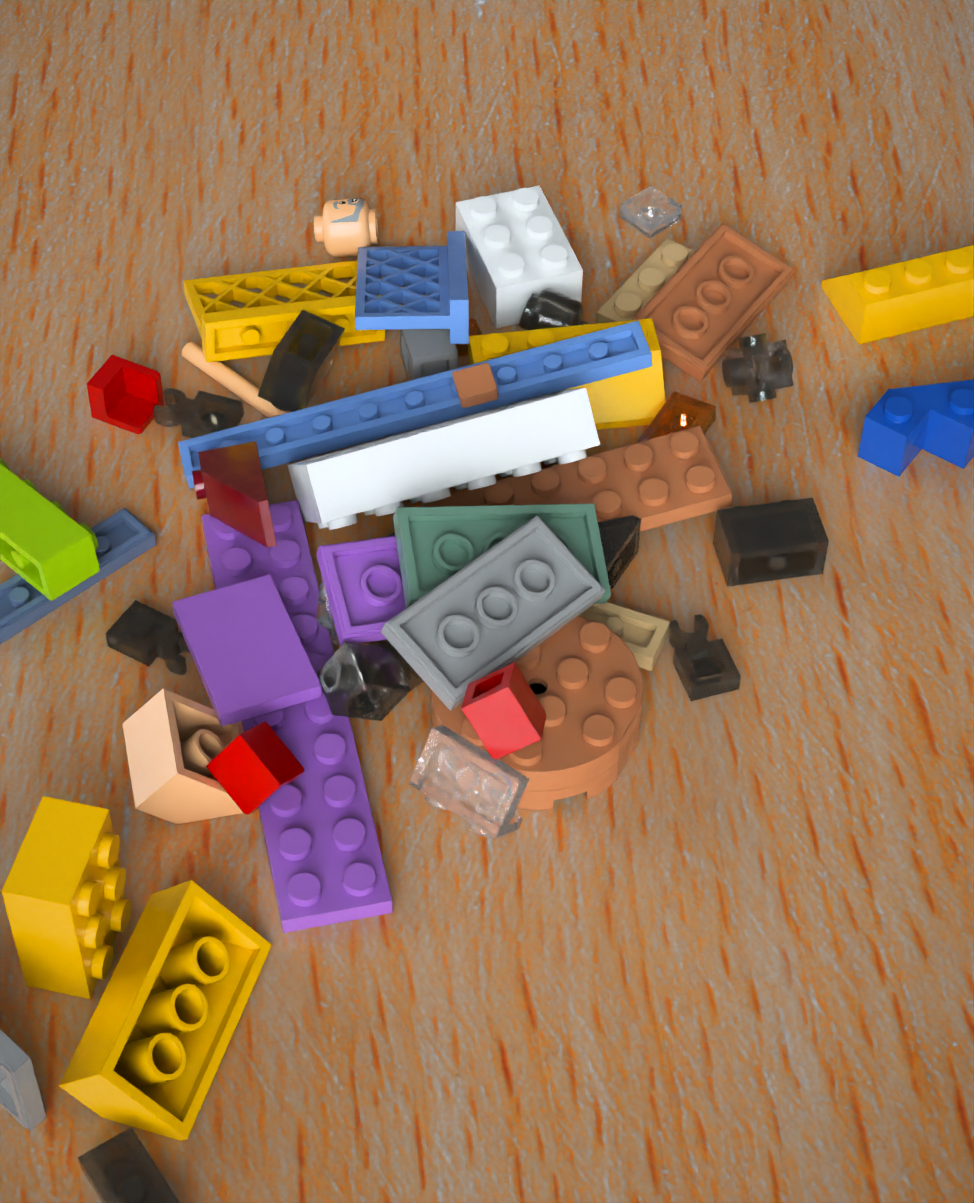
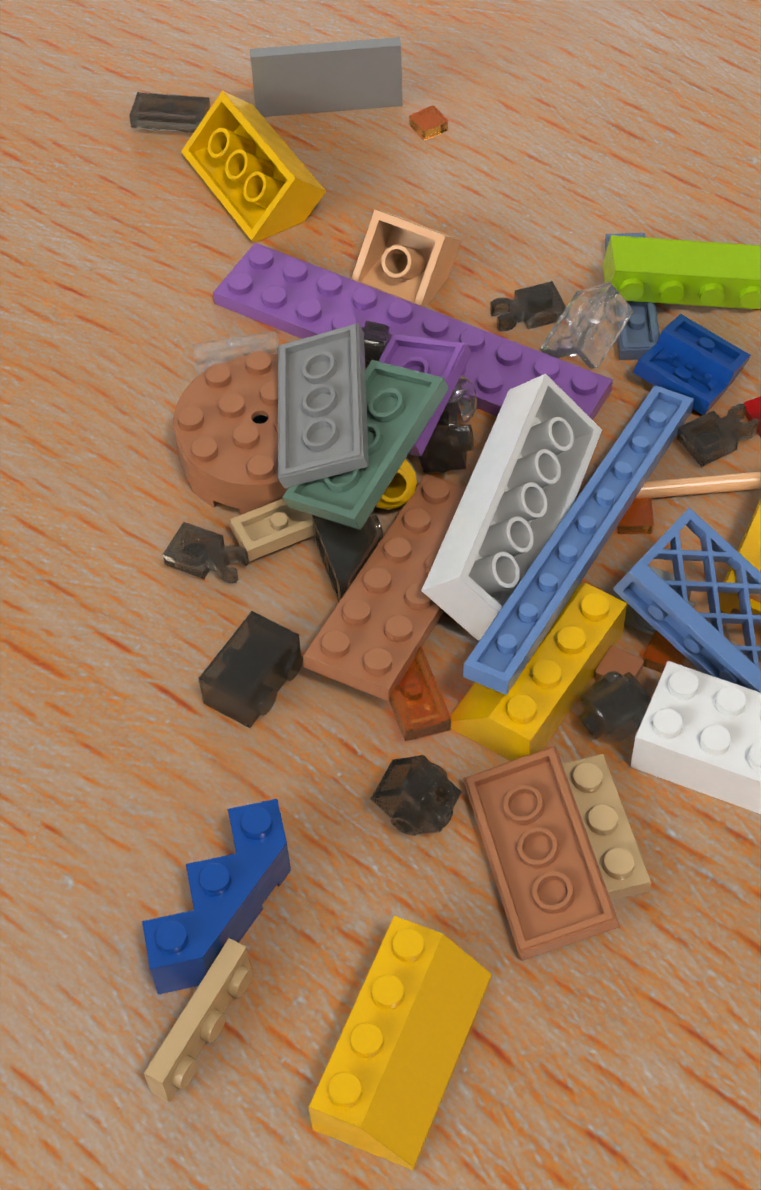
camera: 135 degrees right, 5 degrees up
yellow brick [1,796,132,1000] -> none
medium lavender tile [172,574,322,727] -> none
dark red slope [192,441,277,547] -> none
red panel [206,721,304,815] -> none
clear smoke brick [258,310,345,412] -> none
nougat piece [452,363,499,408] -> none
panel [461,662,546,759] -> none
clear plate [620,185,682,238] -> none
none -> clear bracket [540,282,633,369]
none -> blue slope [633,314,751,416]

